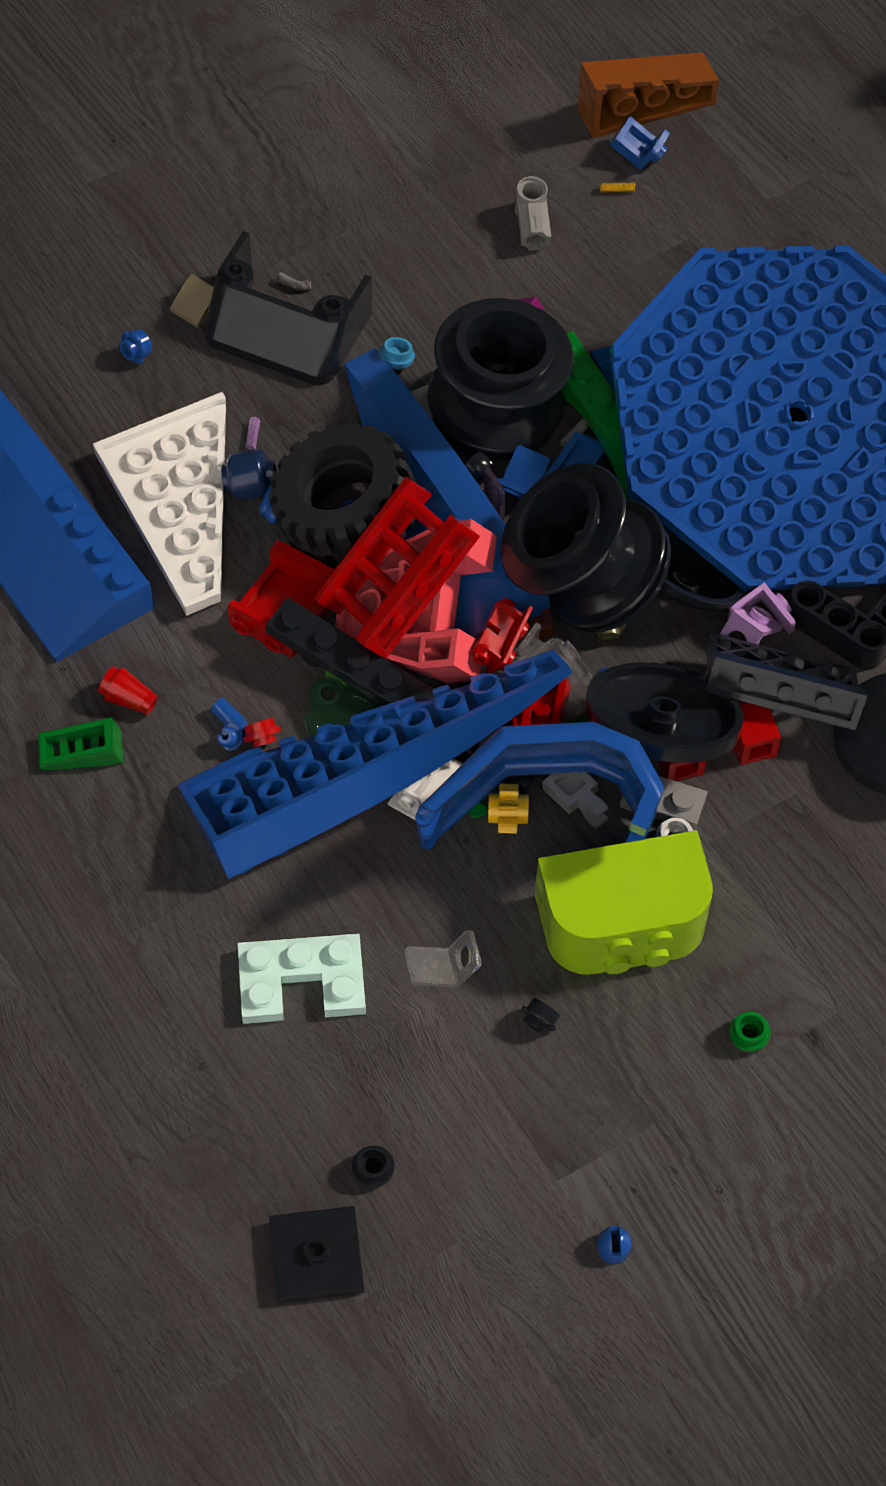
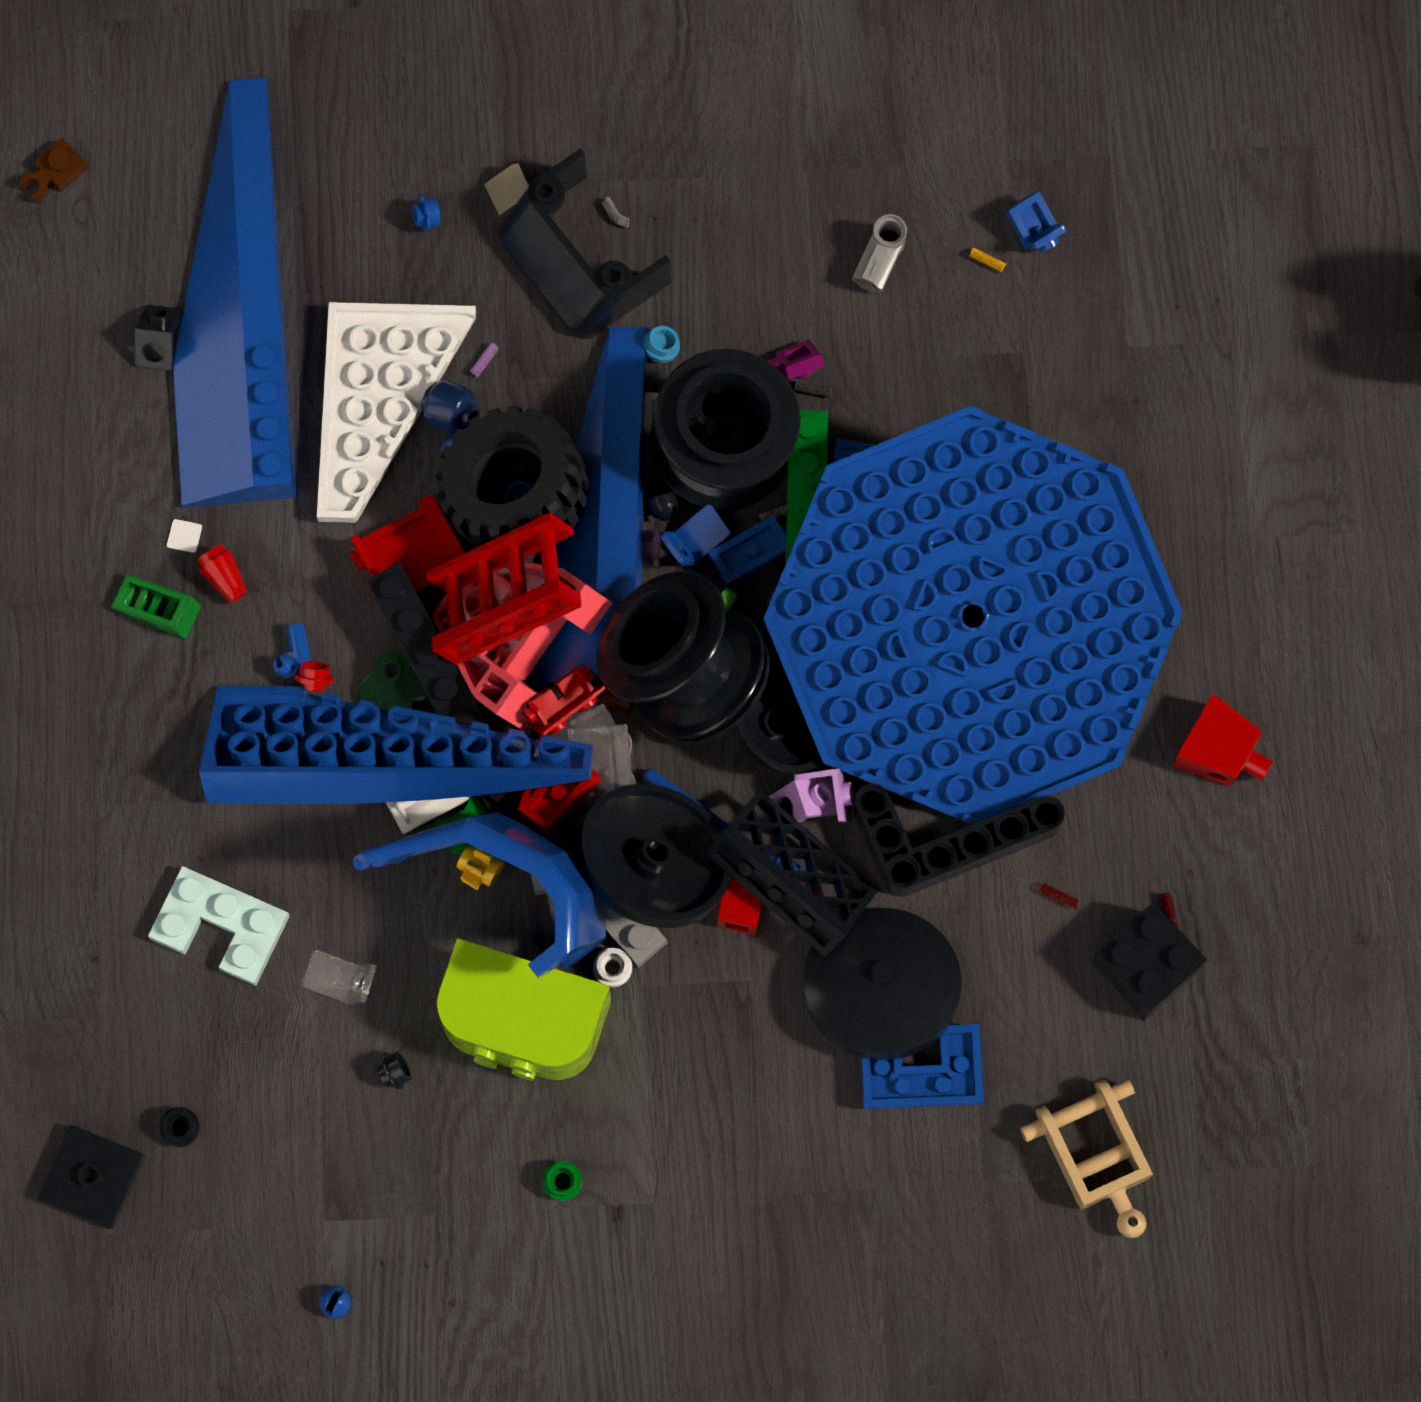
camera: 30 degrees right, 15 degrees up
dark orange wedge [577,52,719,139] -> none
none -> white sticker [167,519,202,553]

